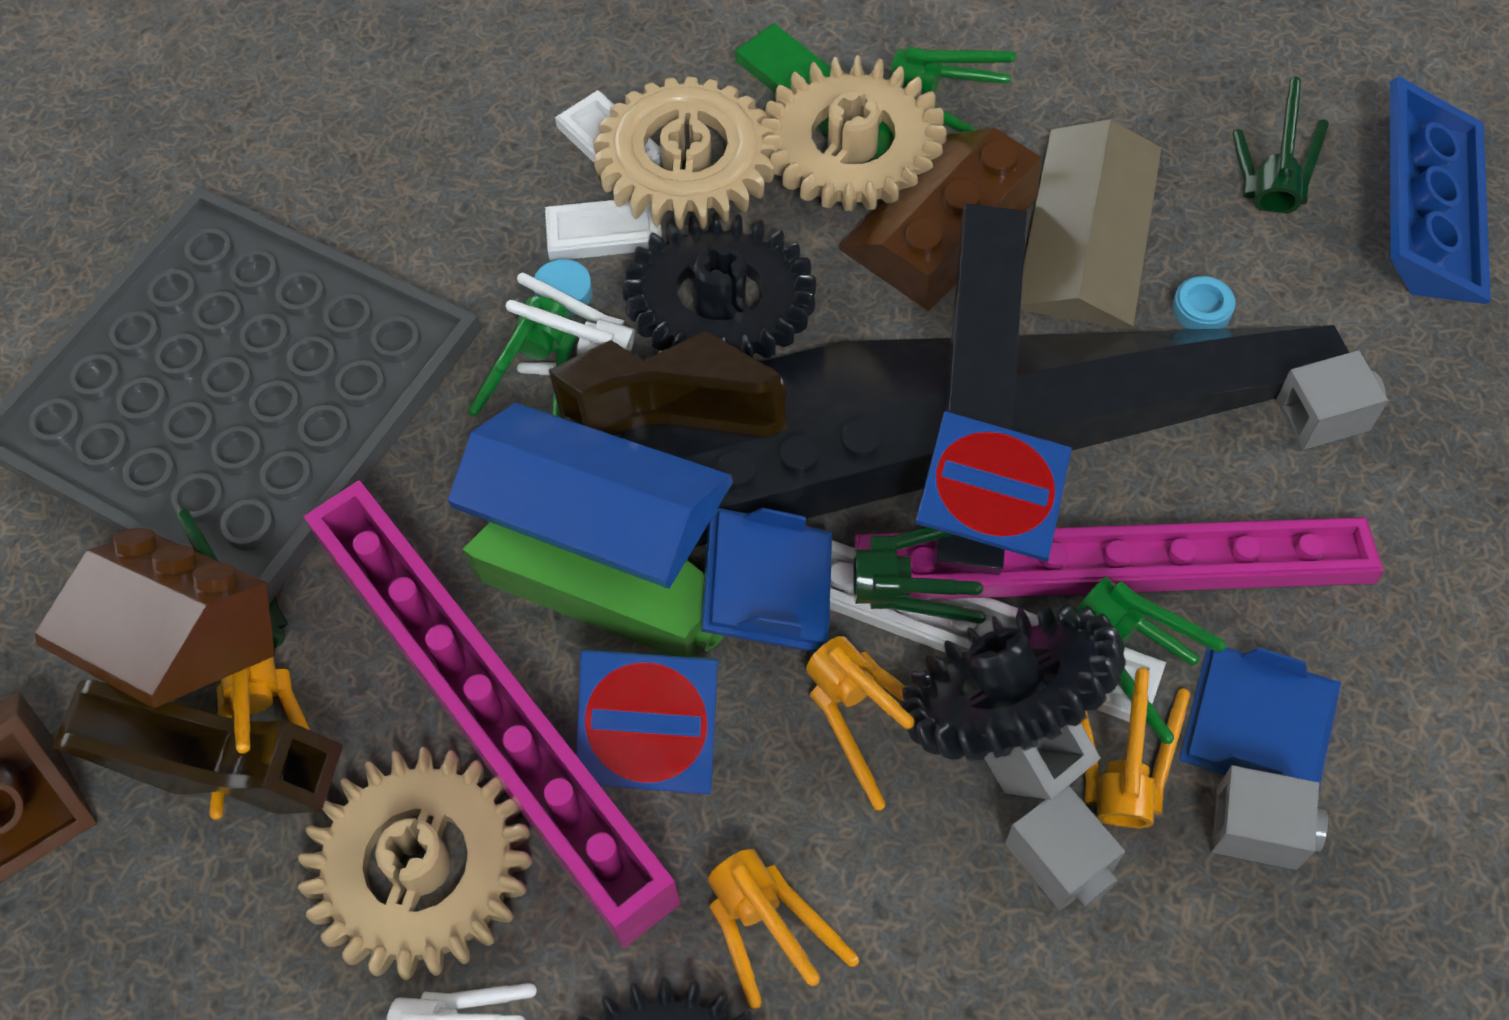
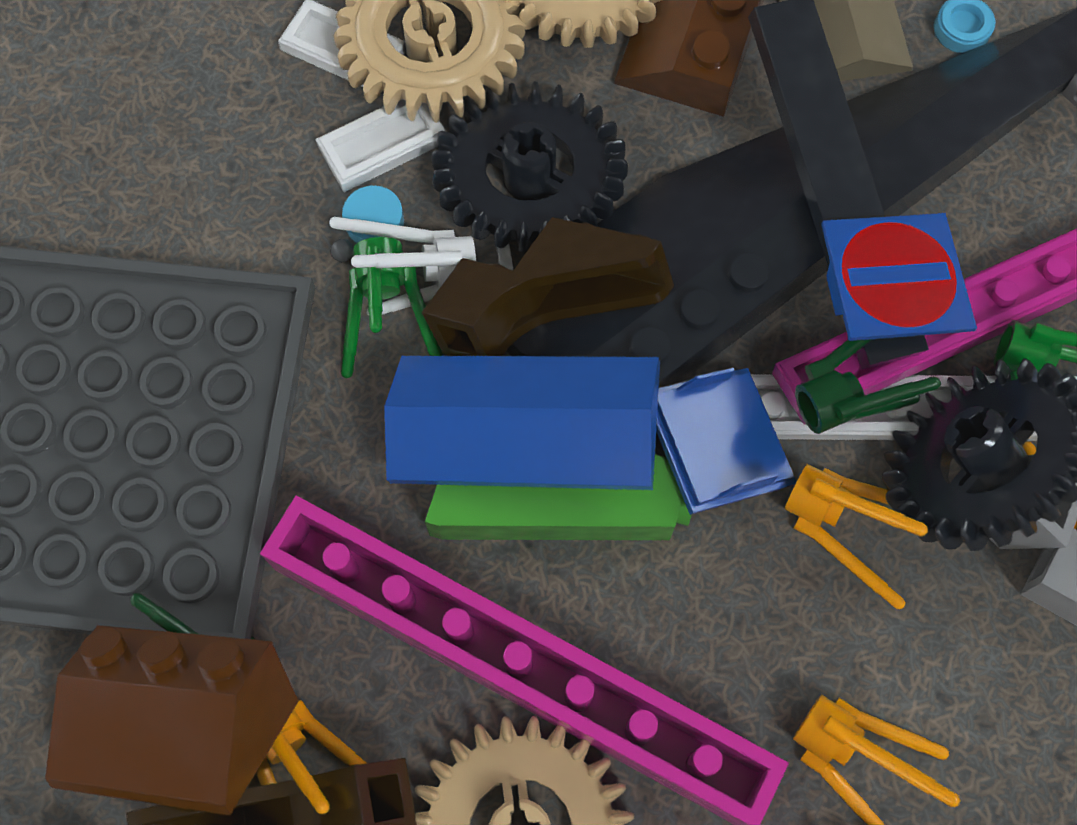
camera: 25 degrees left, 10 degrees up
piece [577,650,718,794] -> none

